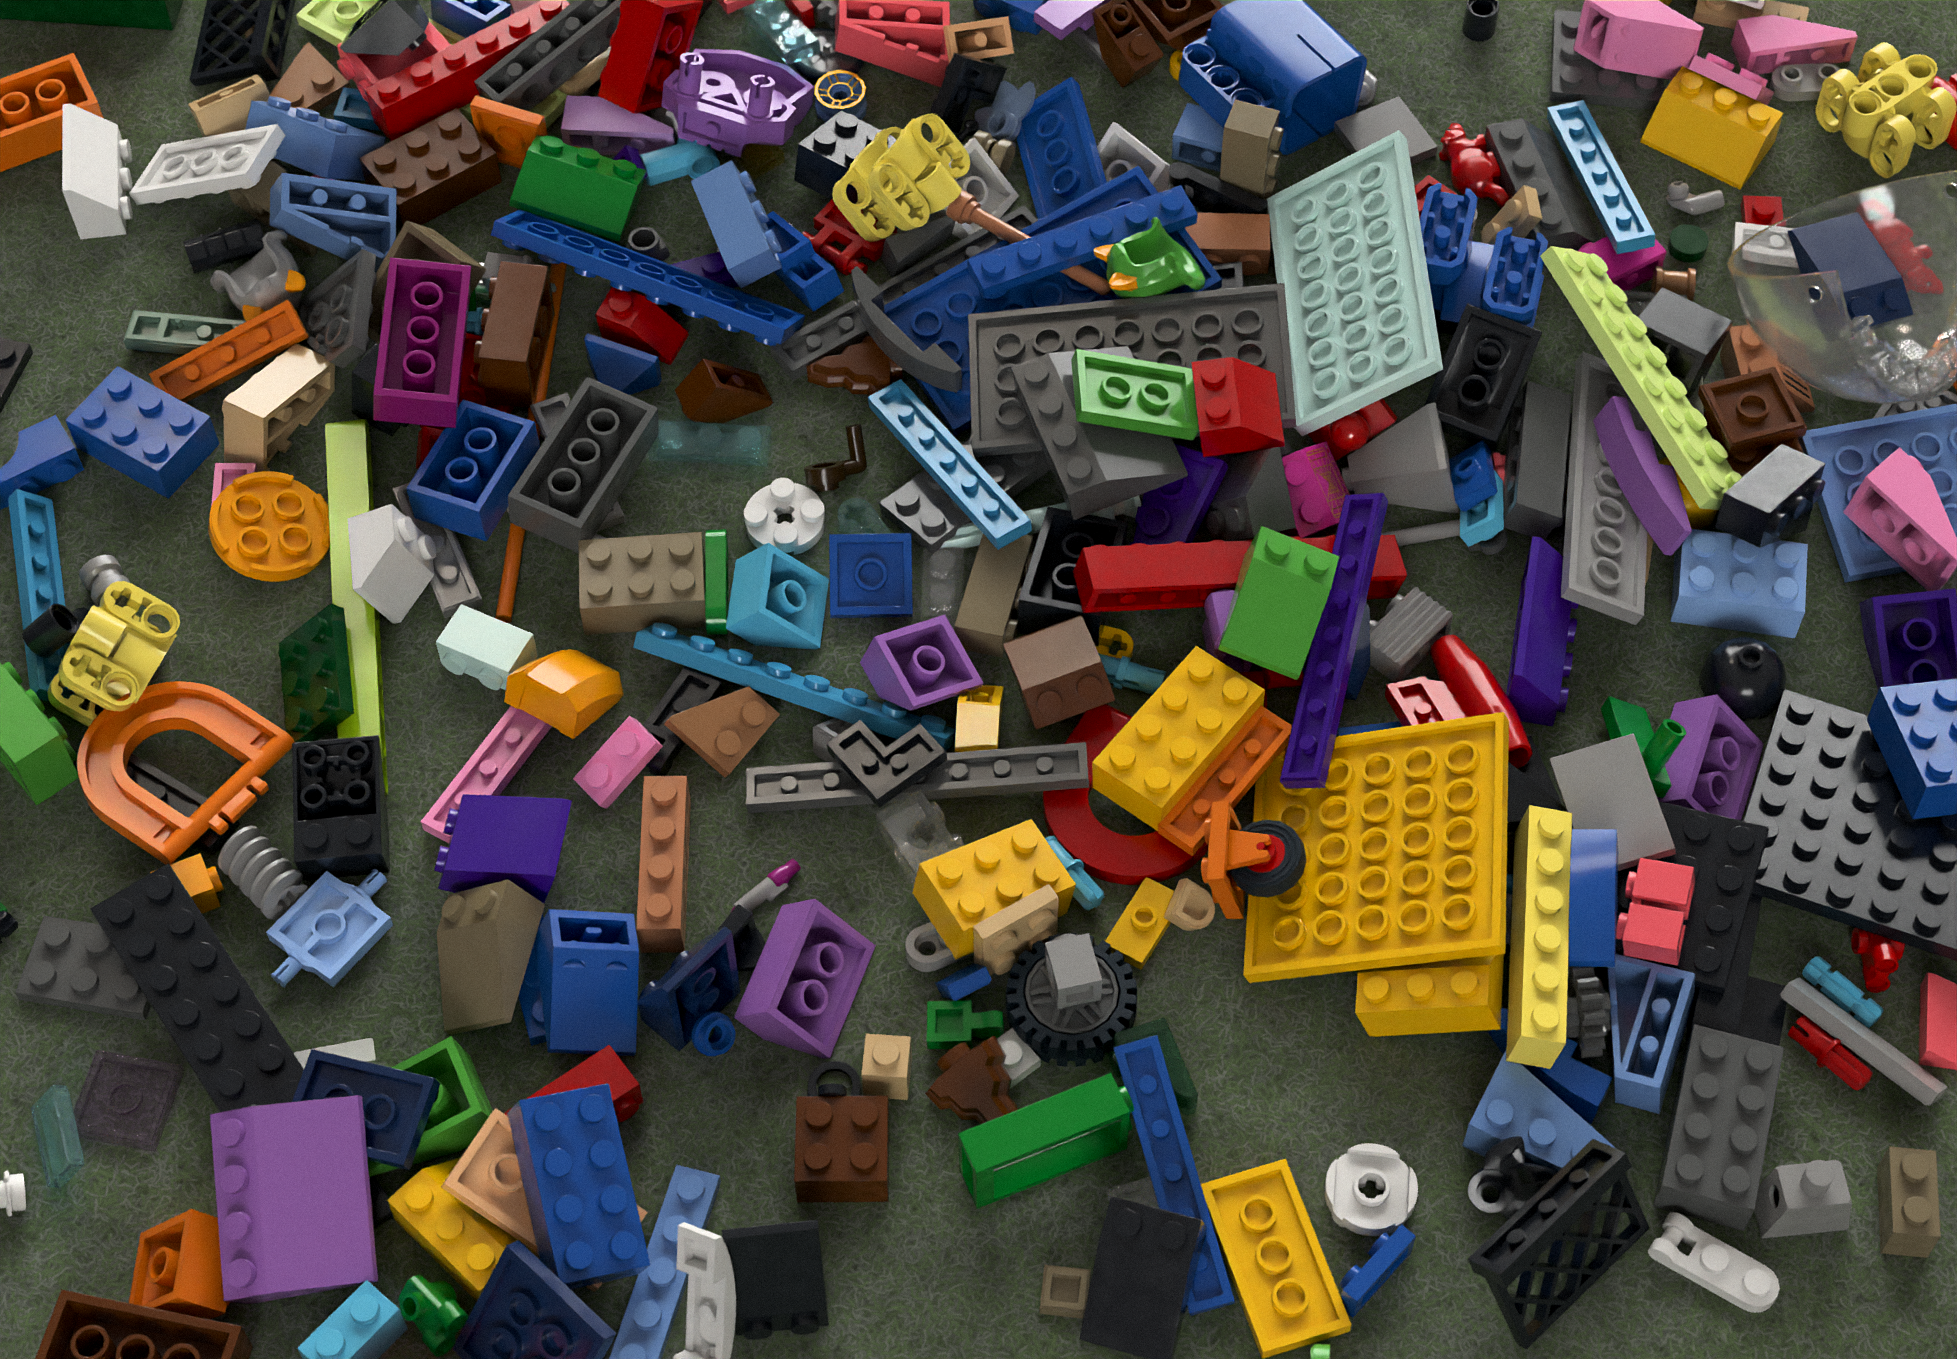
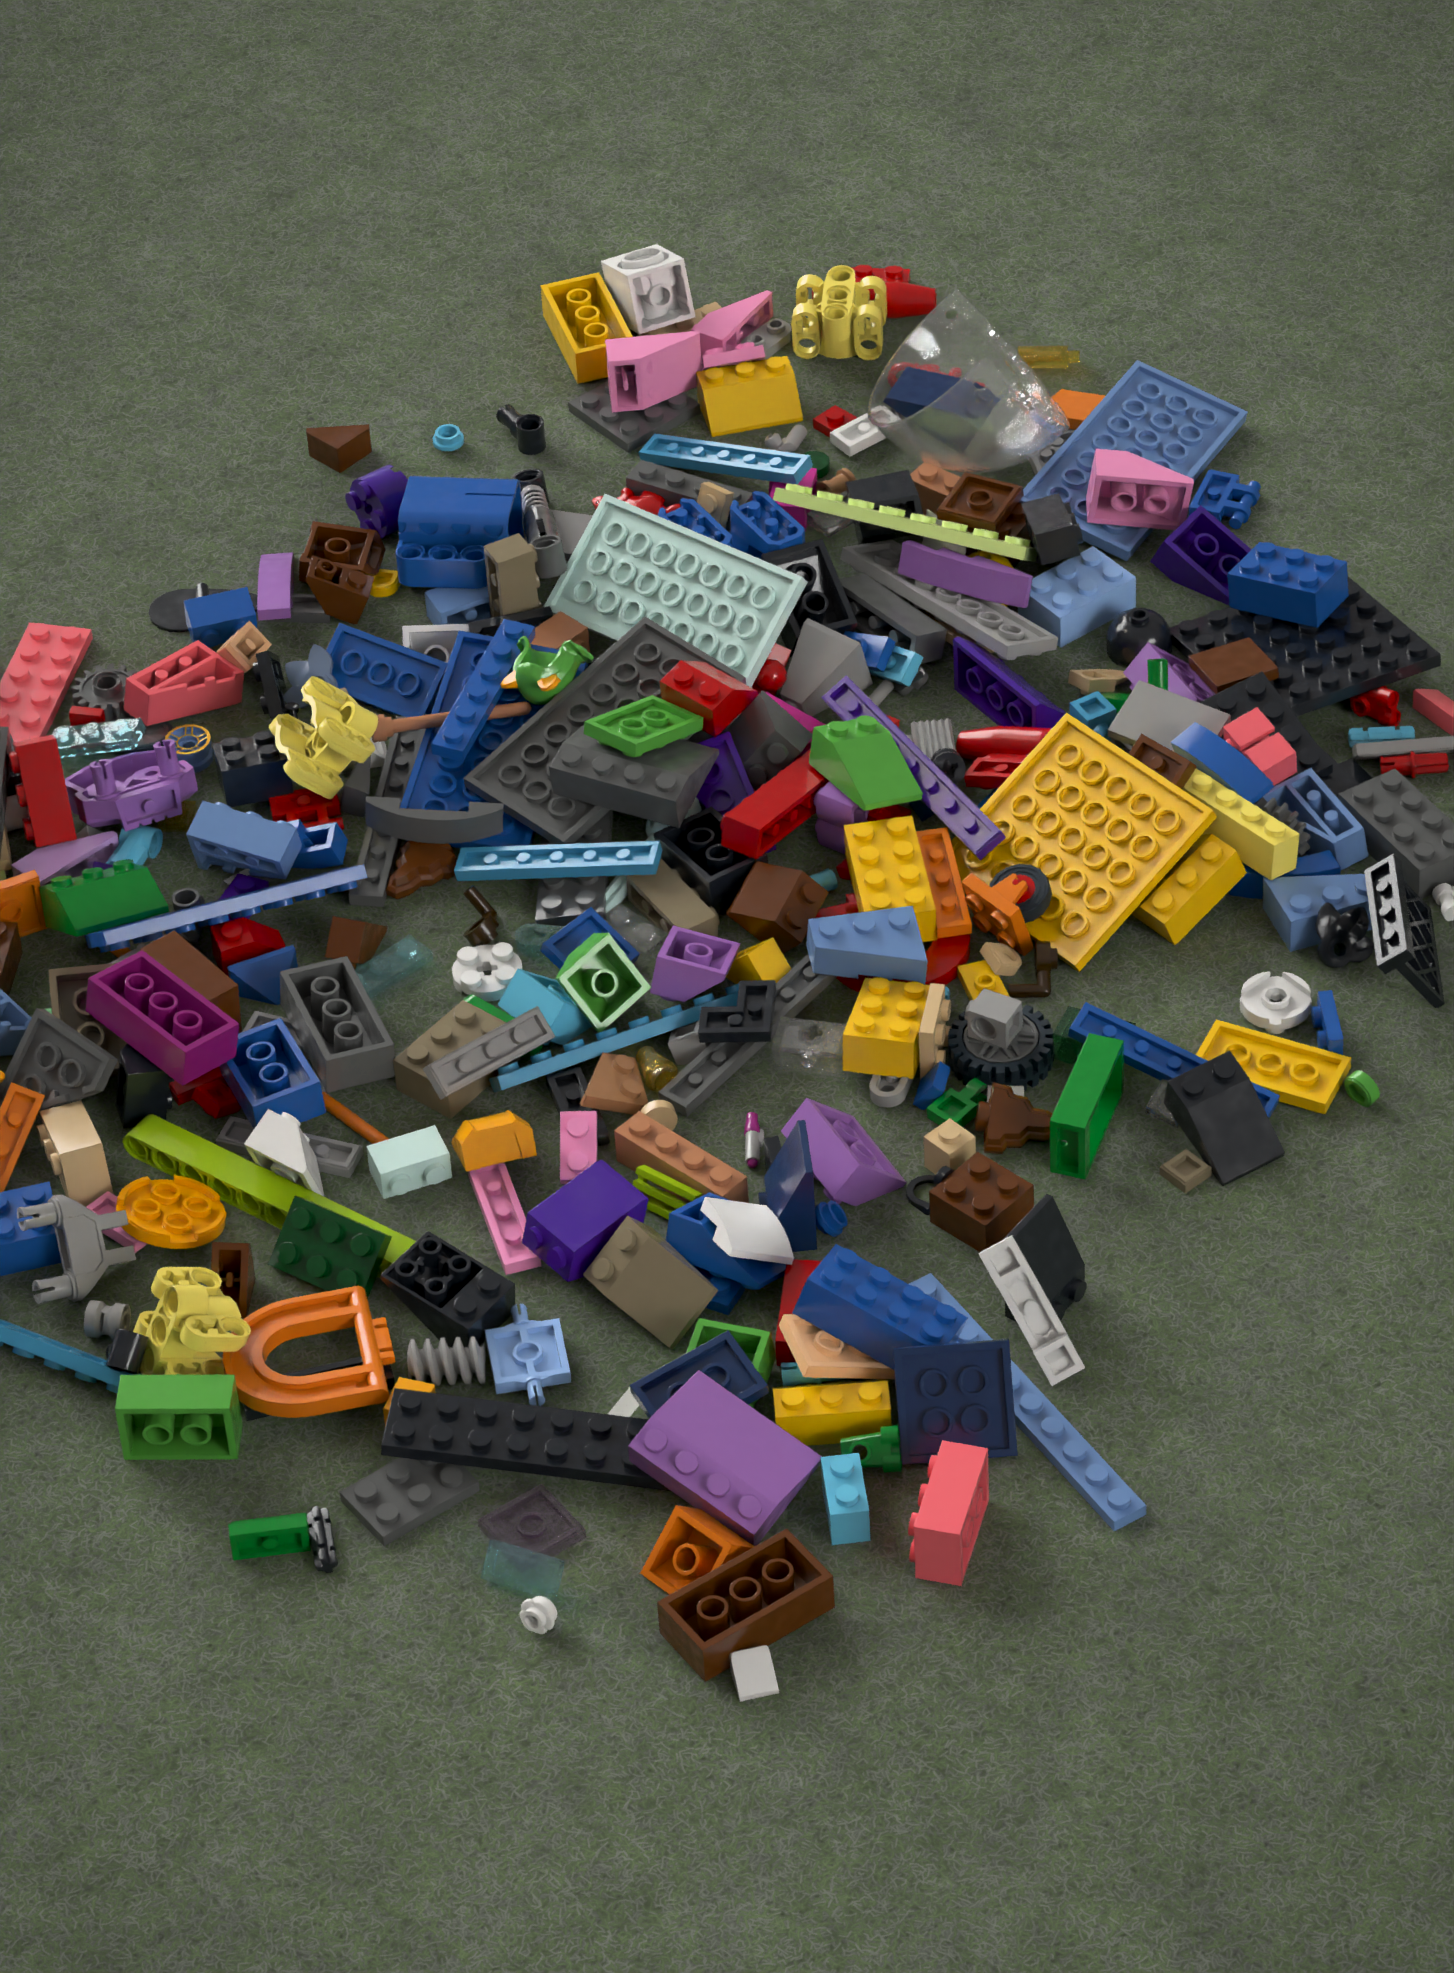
camera: 45 degrees left, 15 degrees down
none -> light grey connector [17,1195,136,1304]
none -> reddish brown slope [211,1242,256,1318]
none -> light grey tile [423,1006,556,1100]
none -> dark grey piece [512,469,567,578]
none -> bright green slope [555,933,651,1033]
none -> lime tile [632,1164,703,1220]
none -> clear yellow cone [636,1046,678,1092]
none -> tan tile [641,1100,678,1131]
none -> white slope [700,1197,794,1265]
none -> medium blue wedge [806,906,928,985]
none -> black wheel [930,748,966,785]
none -> dark brown plate [1008,941,1058,998]
none -> tan plate [1068,669,1128,696]
none -> dark azure brick [1069,691,1116,742]
none -> reddish brown plate [1129,733,1197,789]
none -> reddish brown tile [1189,637,1279,694]

